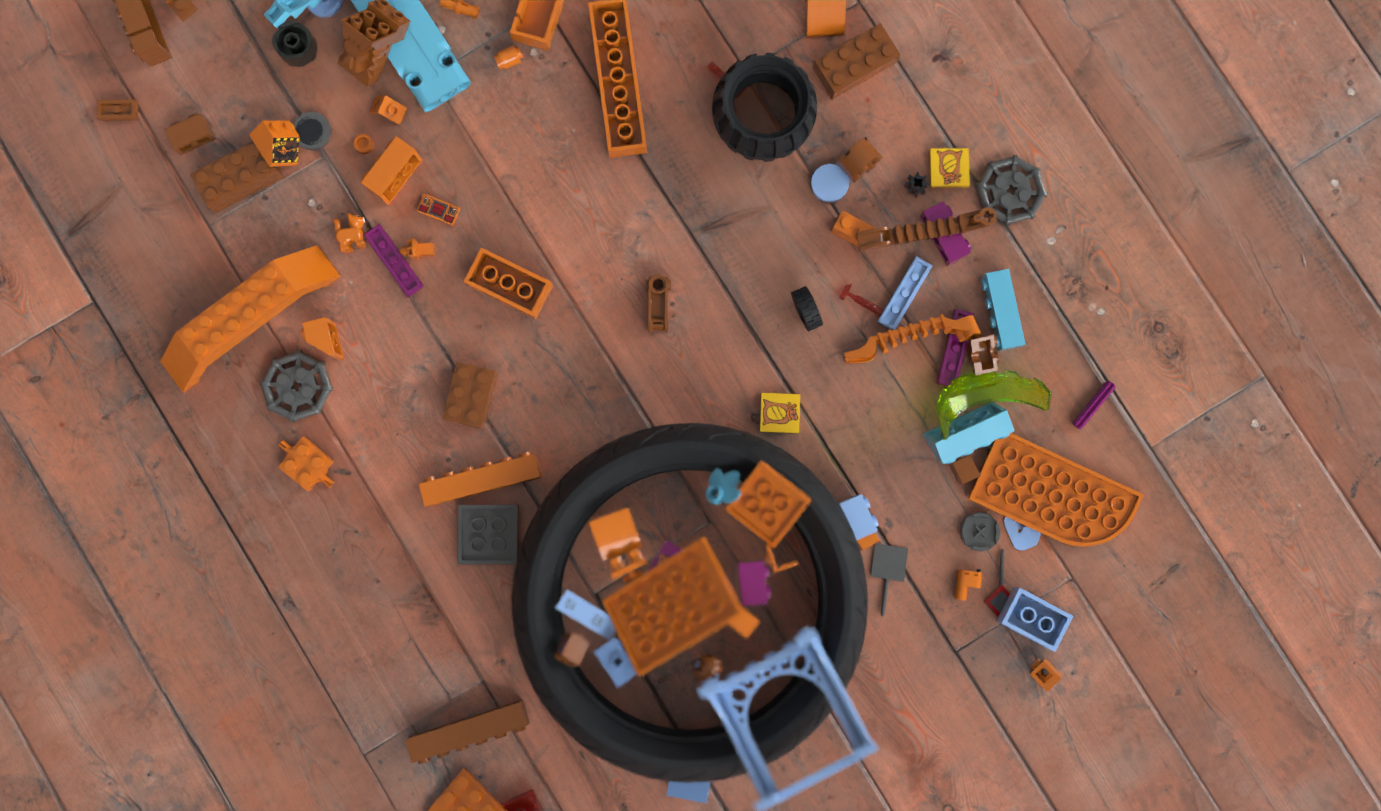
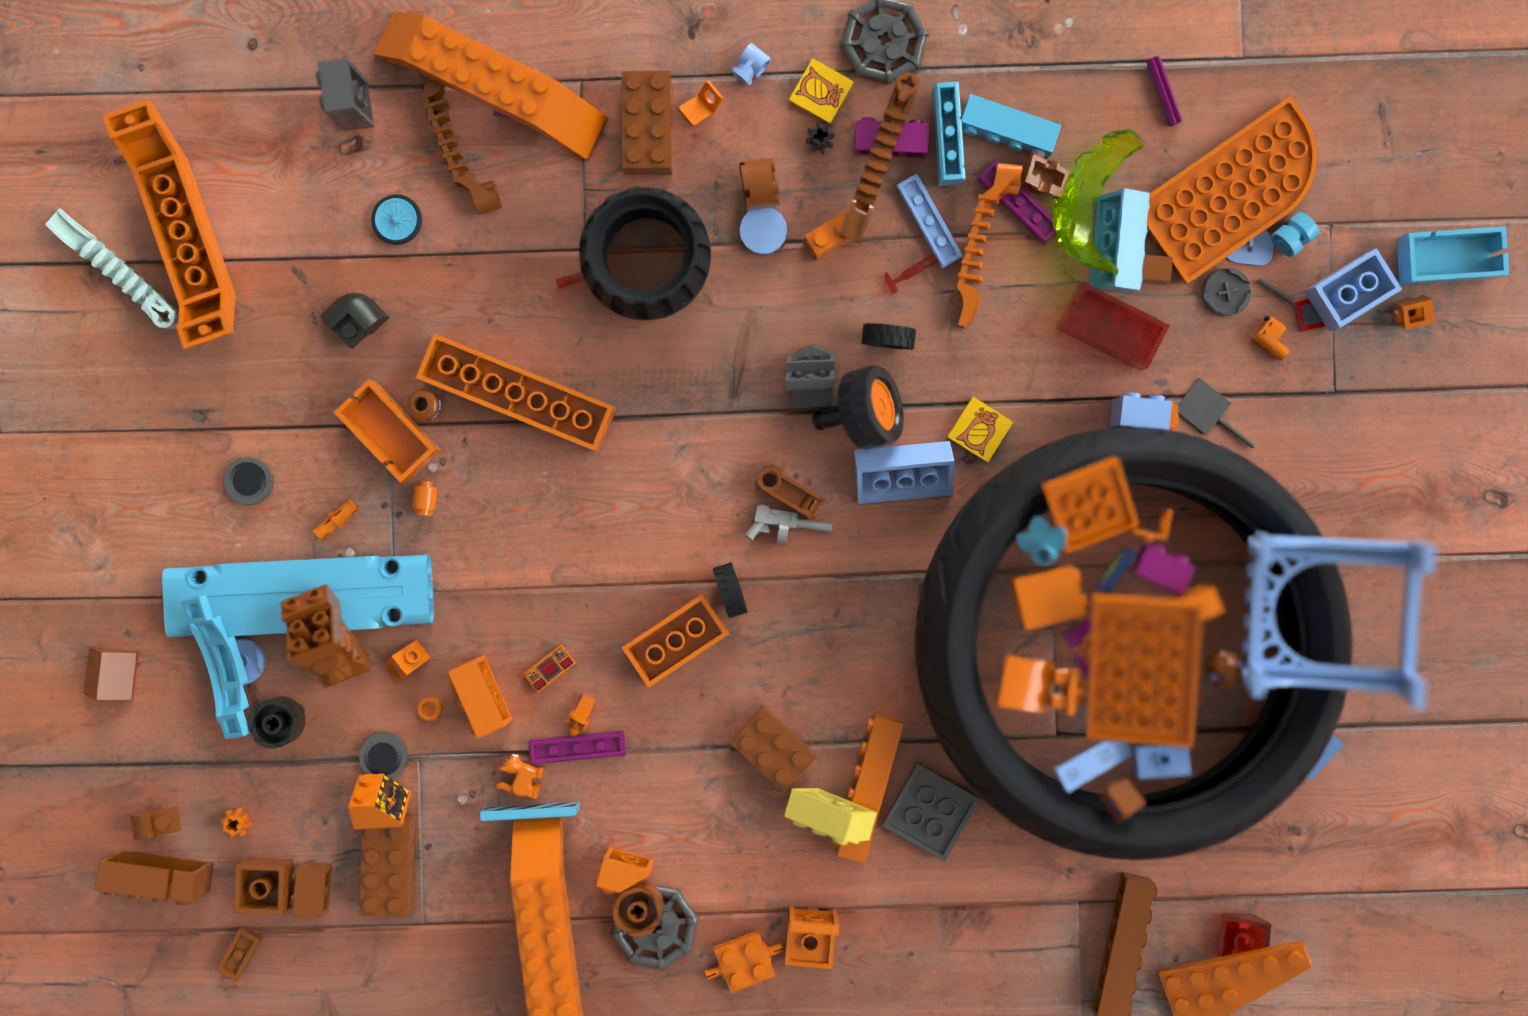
camera: 55 degrees left, 5 degrees up
none -> orange gear [220,807,253,839]
none -> dark orange brick [234,857,294,915]
none -> dark orange head [407,389,442,421]
none -> medium azure tile [480,802,580,821]
none -> dark orange brick [613,881,664,937]
none -> orange bracket [678,81,724,127]
none -> black tyre [713,562,748,619]
none -> light blue piece [731,43,771,86]
none -> light grey piece [745,505,832,545]
none -> light yellow brick [784,788,877,845]
none -> dark grey piece [785,345,836,407]
none -> orange bracket [785,905,840,969]
none -> black wheel [812,365,904,450]
none -> light blue slope [854,441,954,504]
none -> medium azure brick [931,82,965,186]
none -> orange brick [1010,564,1088,630]
none -> clear red piece [1056,282,1170,371]
none -> dark blue tile [1094,547,1138,594]
none -> medium azure wheel [1271,212,1320,258]
none -> medium azure piece [1396,227,1509,286]

